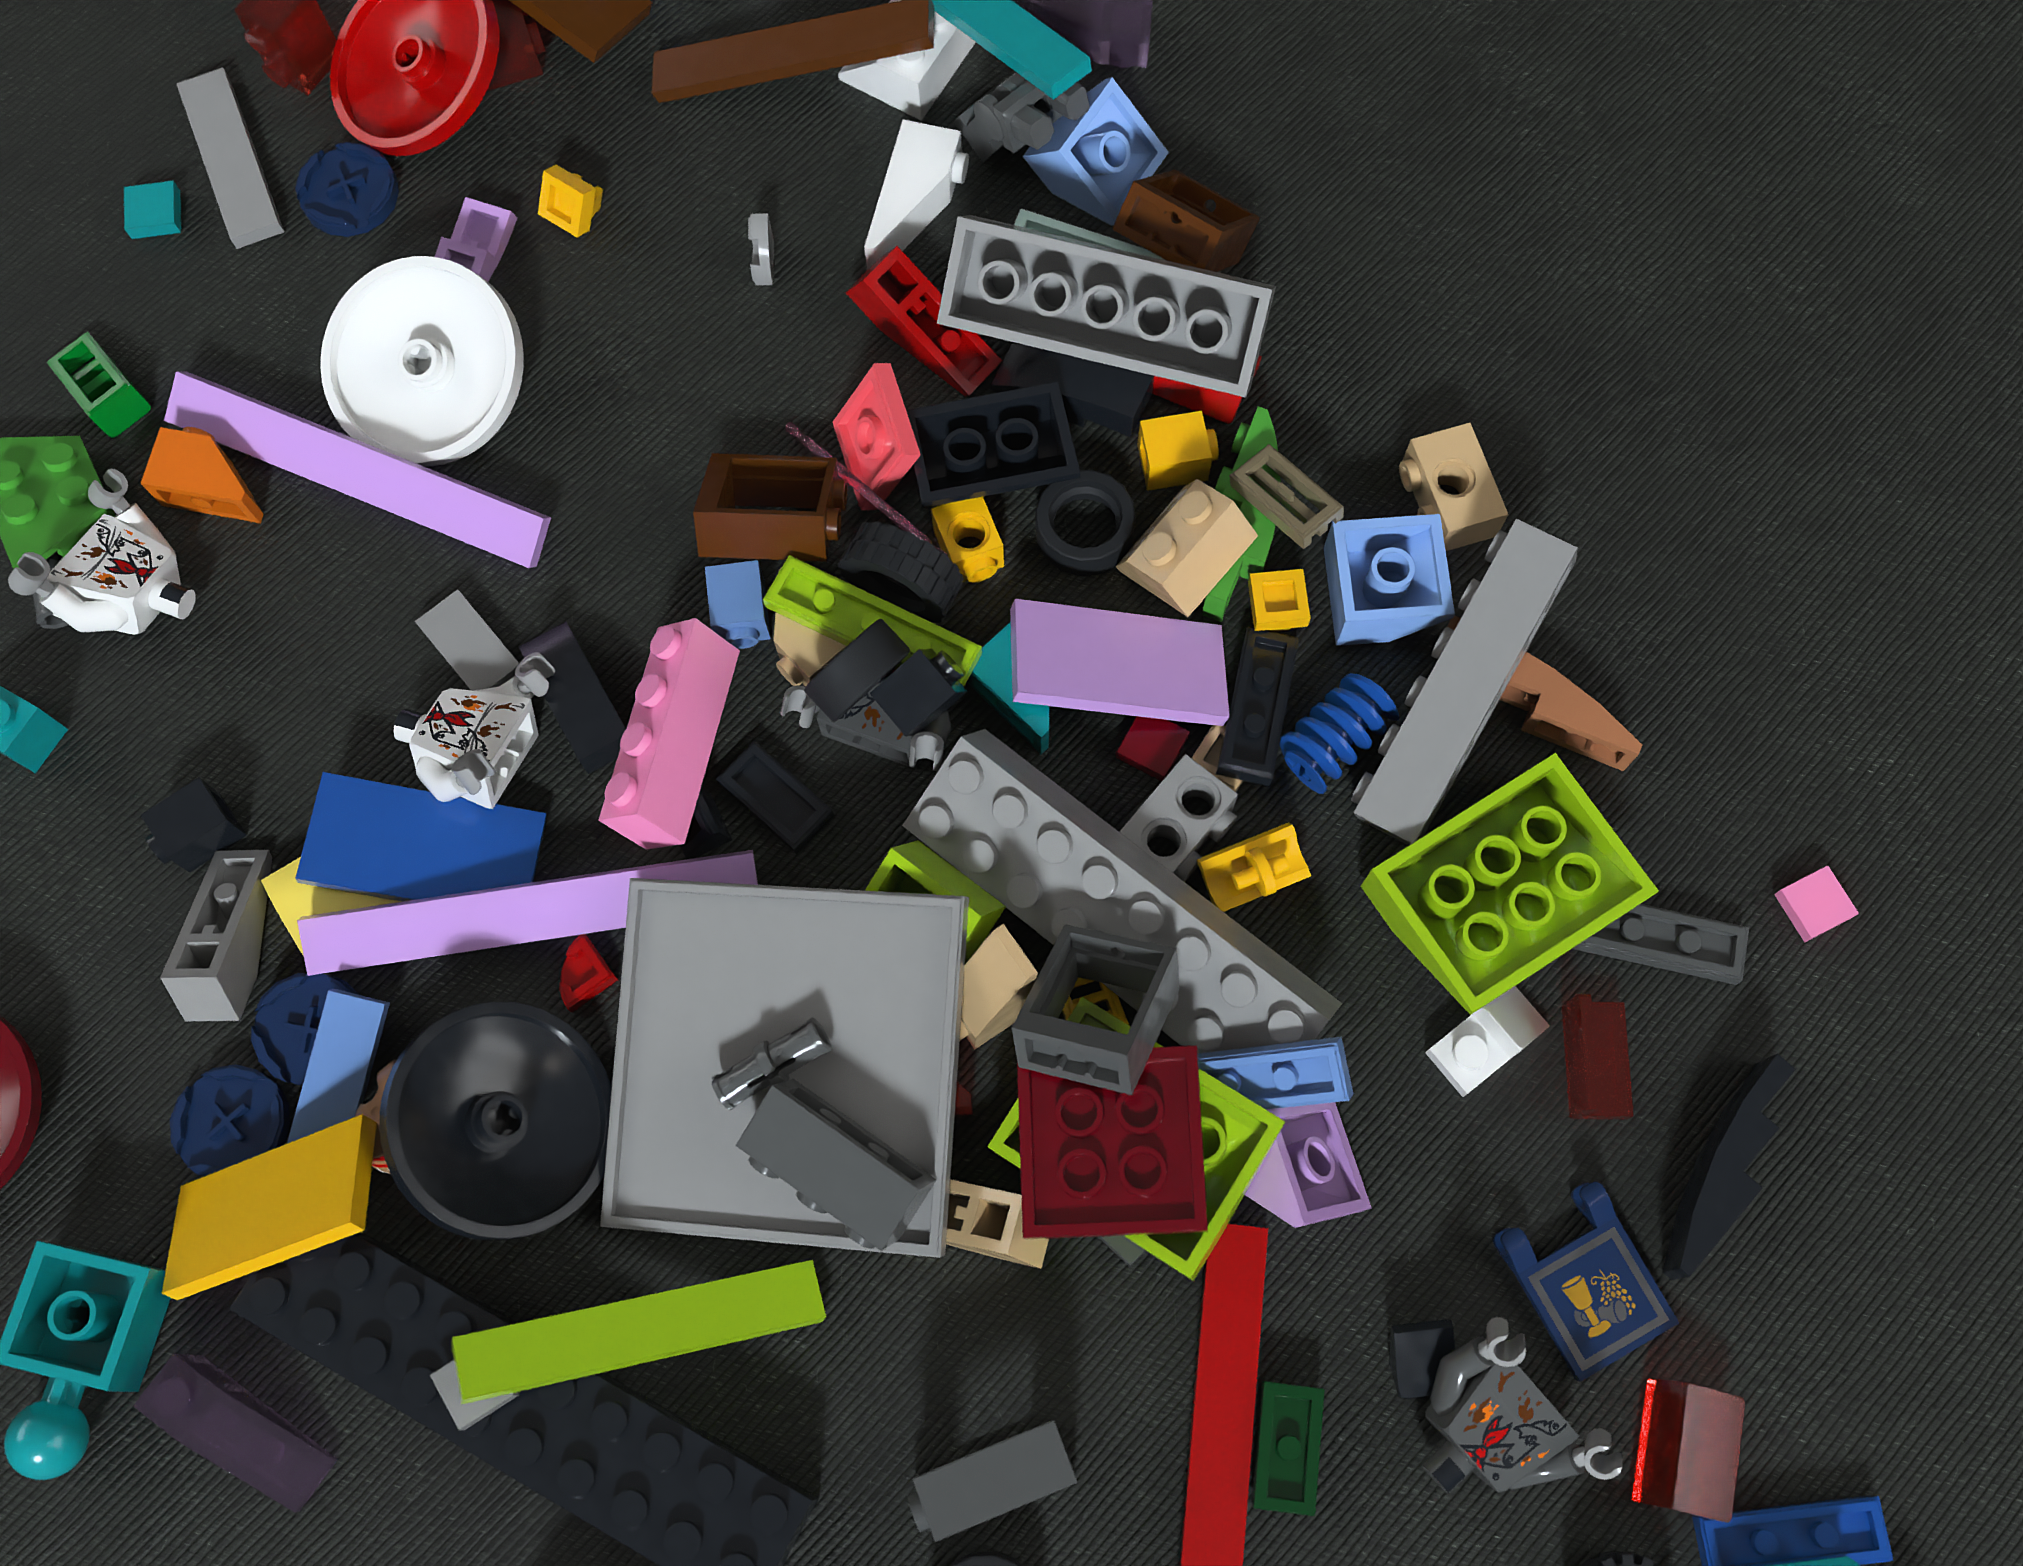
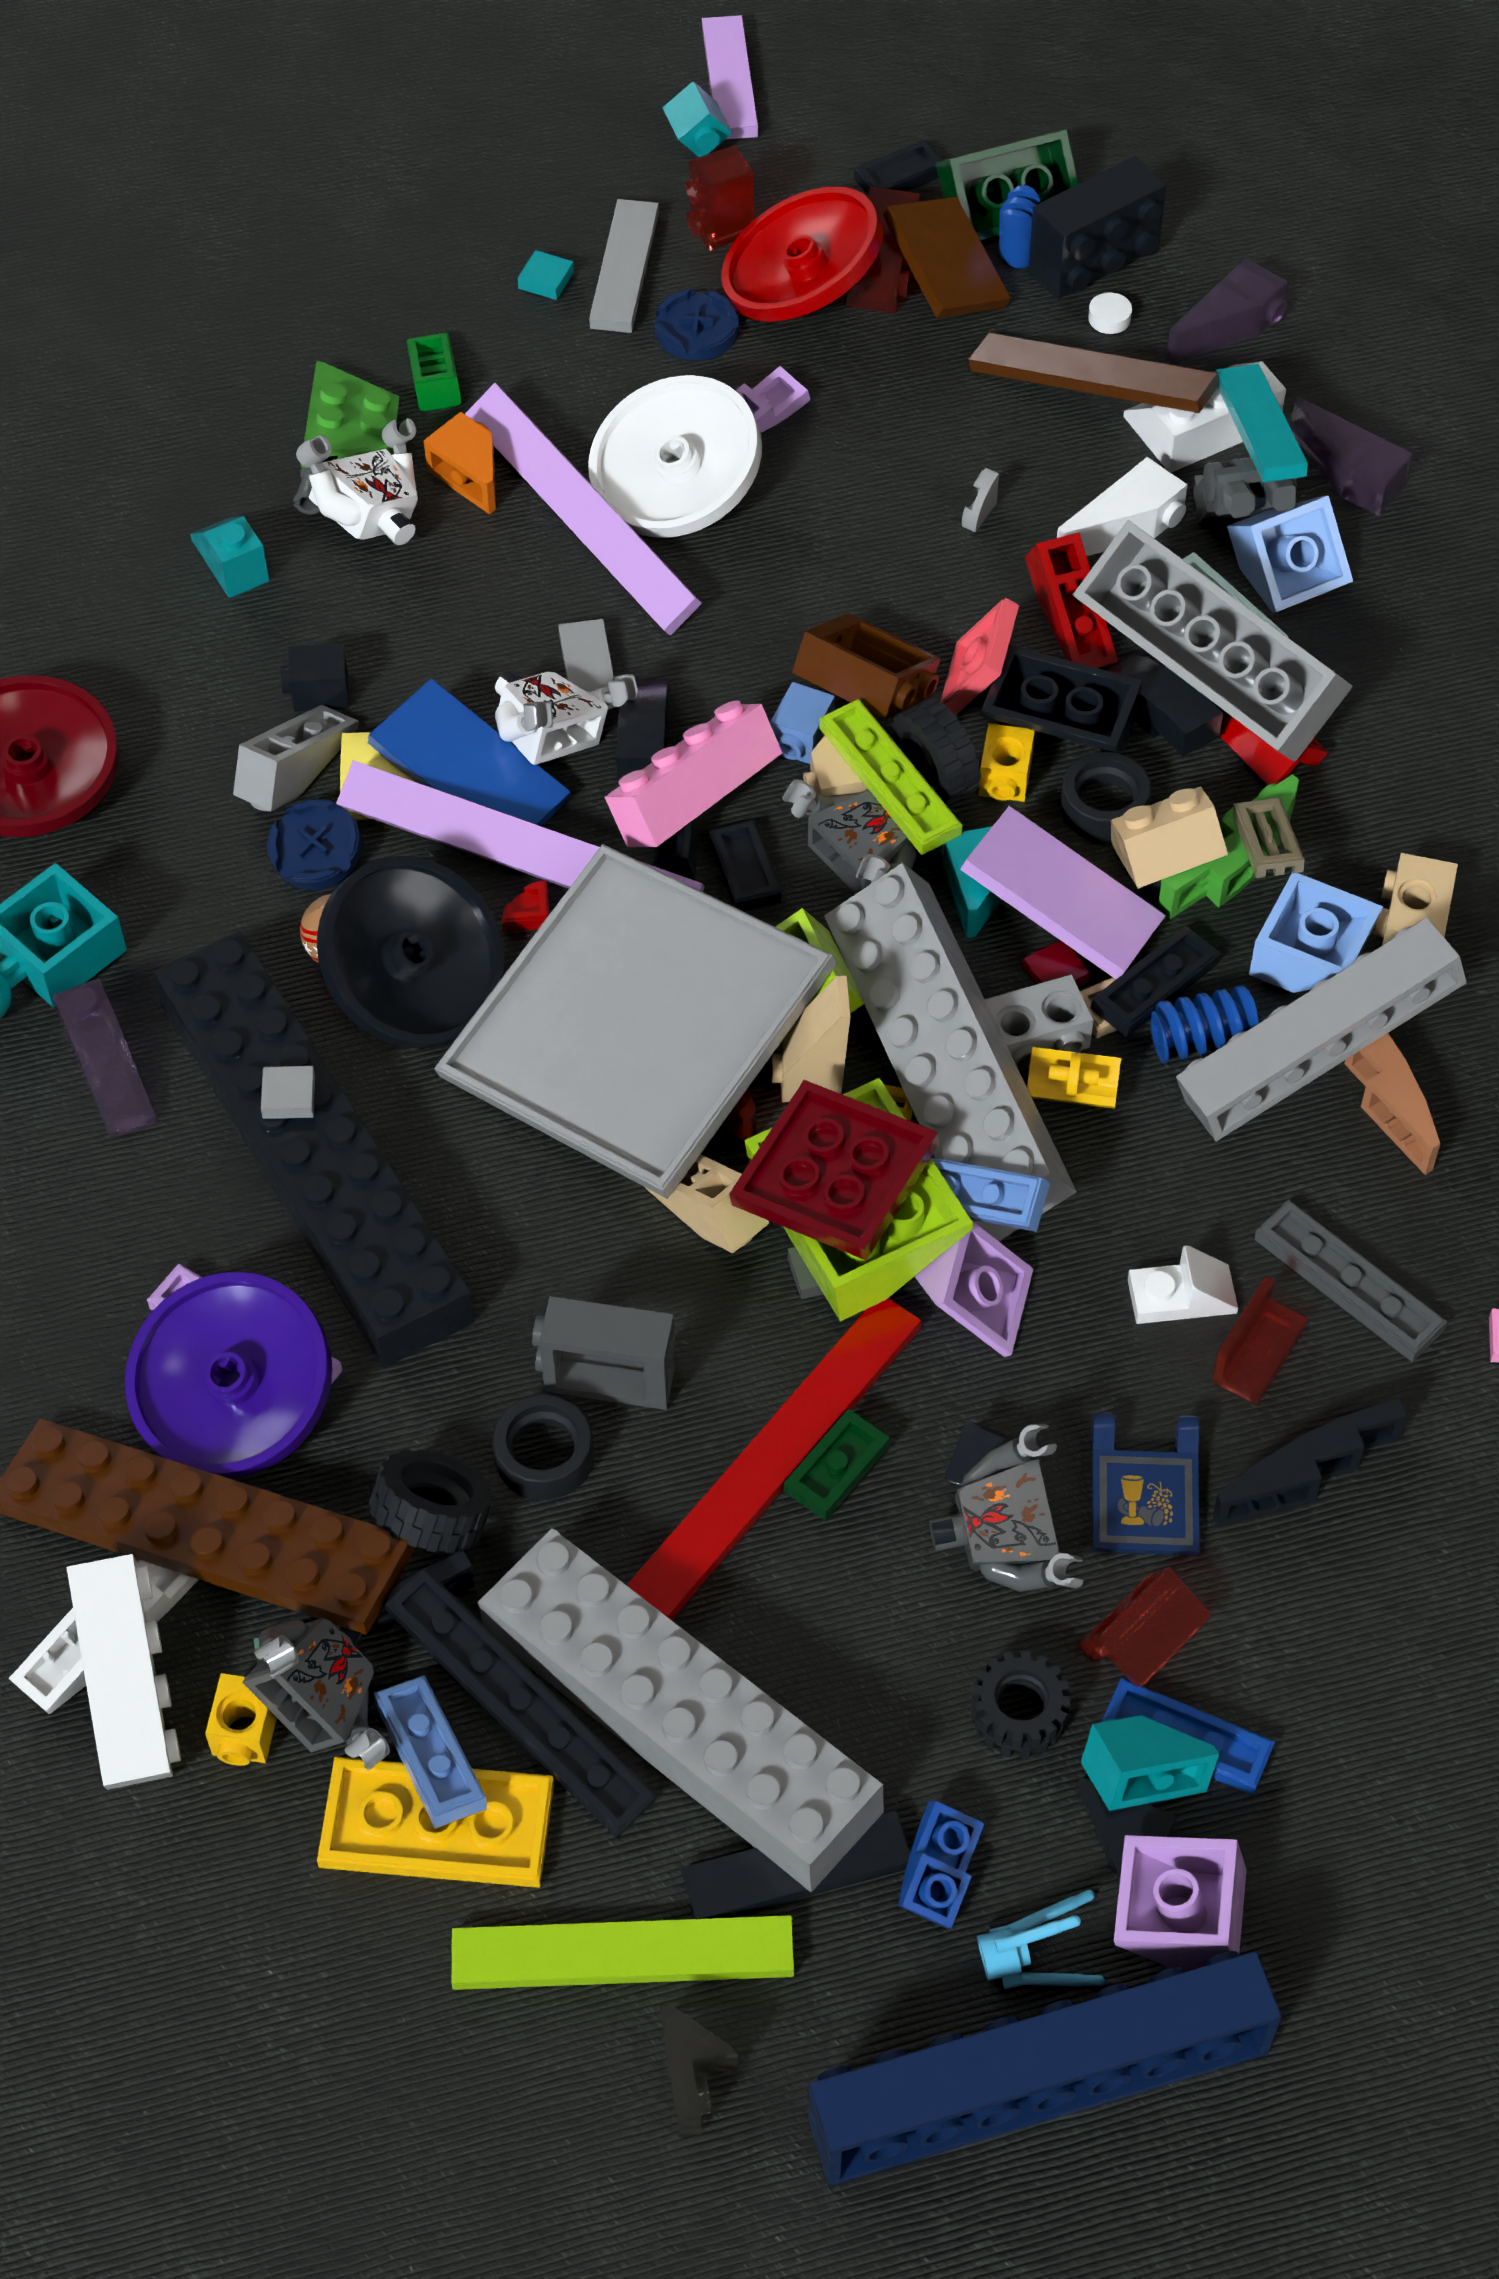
camera: 30 degrees right, 15 degrees down
yellow tile [162,1114,377,1300] -> none
dark blue tile [170,1064,291,1176] -> none
medium blue tile [287,989,390,1144] -> none
lime tile [451,1260,826,1405] -> none
yellow tile [538,165,603,237] -> none
dark grey pin [711,1018,832,1110] -> none
dark grey brick [735,1078,936,1251] -> none
clear pink piece [785,422,949,557] -> none
black tyre [804,619,910,722] -> none
black brick [869,649,967,737] -> none
dark grey window [1012,924,1180,1095] -> none
reddish brown window [1112,169,1261,272] -> none
yellow brick [1137,411,1219,491] -> none
yellow tile [1248,569,1311,632] -> none
lime slope [1361,753,1659,1015] -> none

